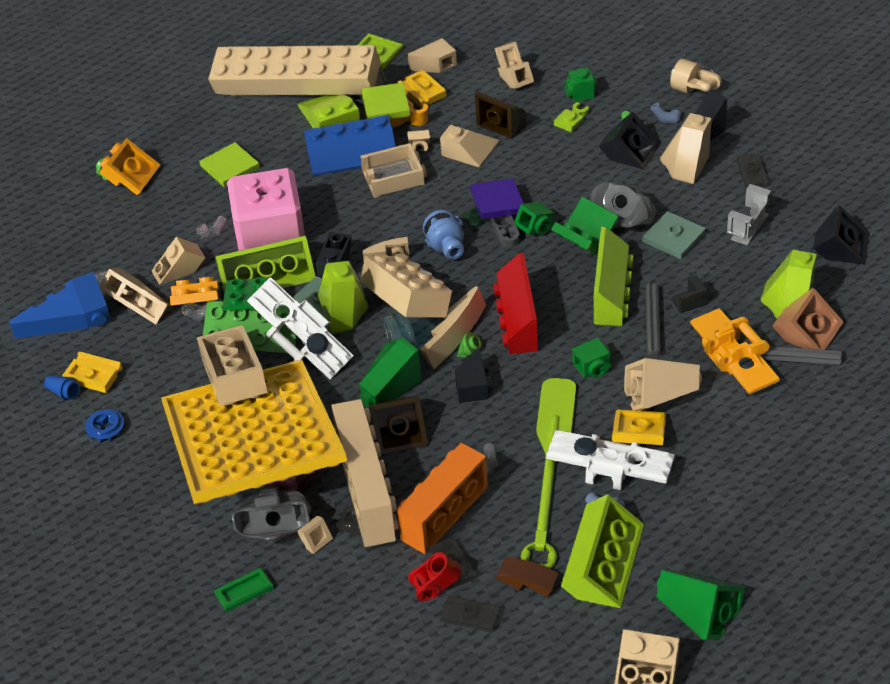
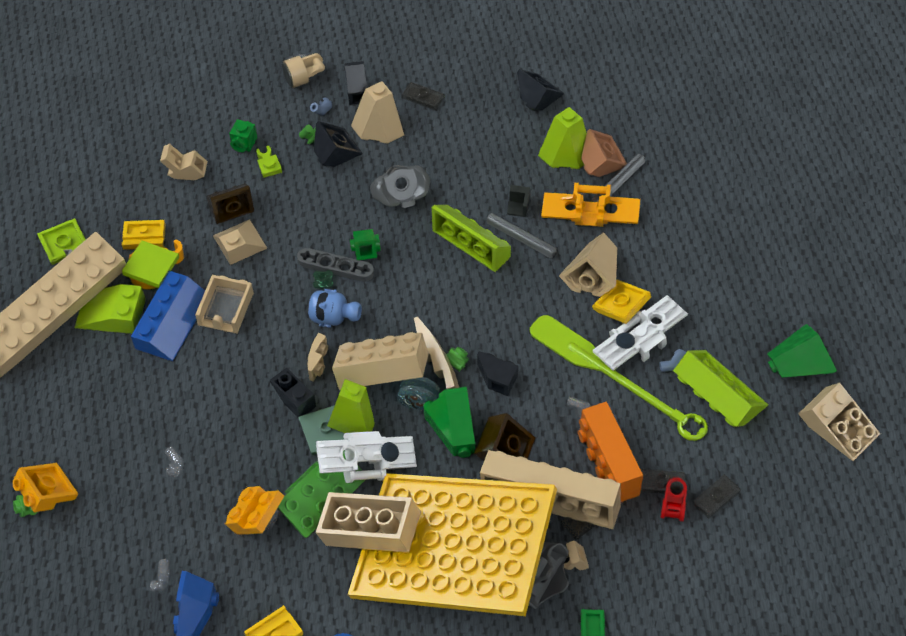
camera: 60 degrees left, 10 degrees up
tan slope [99,267,169,324] -> none
tan slope [152,237,205,285] -> none
lime tile [200,142,260,187] -> none
lime slope [215,236,316,294] -> none
green bracket [223,277,273,311] -> none
bright pink plate [227,168,305,251] -> none
tan tile [407,130,430,153] -> none
tan slope [408,39,457,73] -> none
dark purple tile [470,179,524,219] -> none
red slope [493,253,538,355] -> none
reddish brown slope [496,557,558,597] -> none
green bracket [551,197,619,256] -> none
green brick [572,338,612,378] -> none
sand green plate [642,211,706,259] -> none
light grey piece [727,184,771,245] -> none

